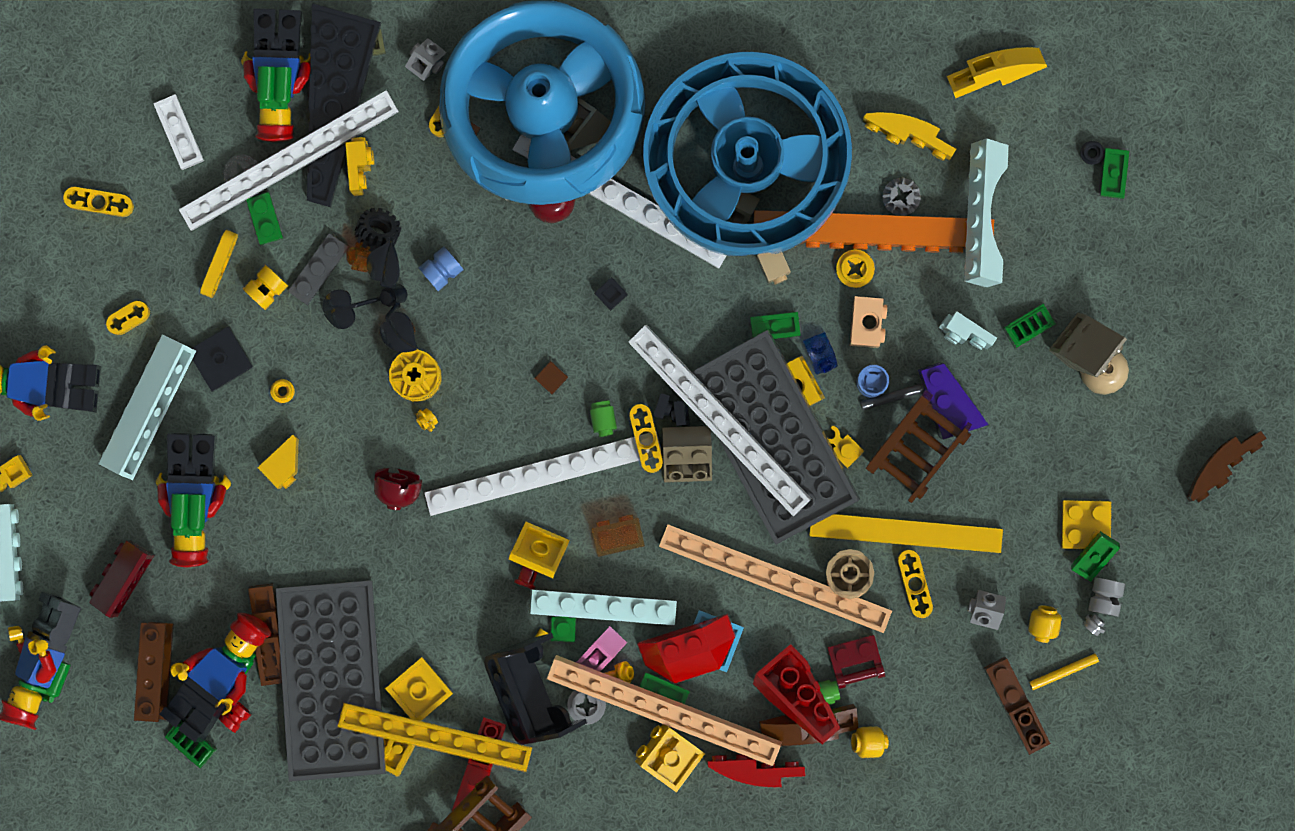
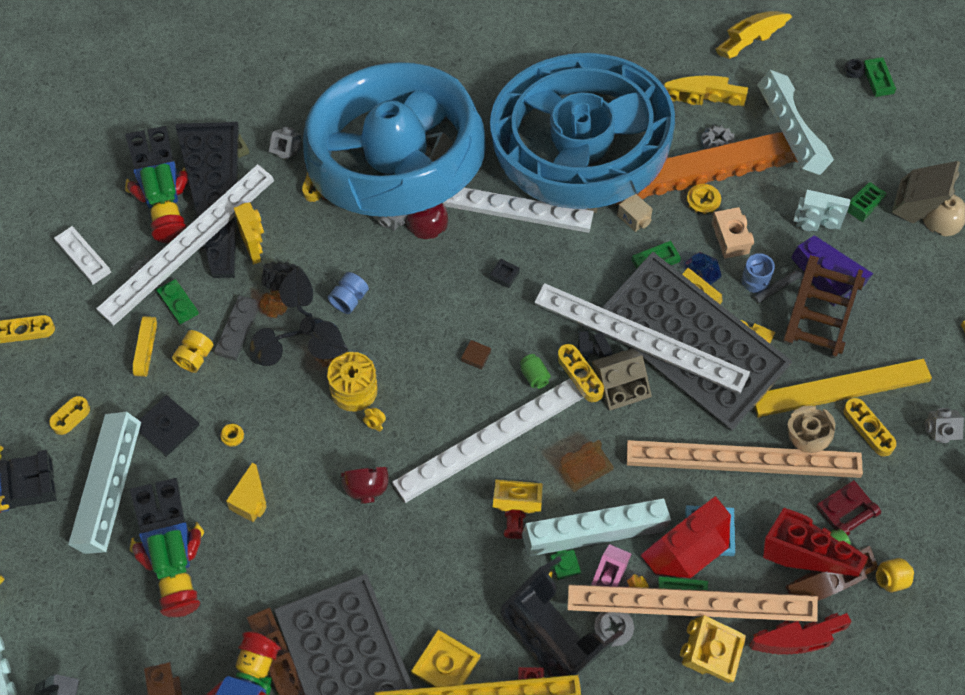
camera: 20 degrees left, 25 degrees down
dark red slope [89,540,155,618] -> none

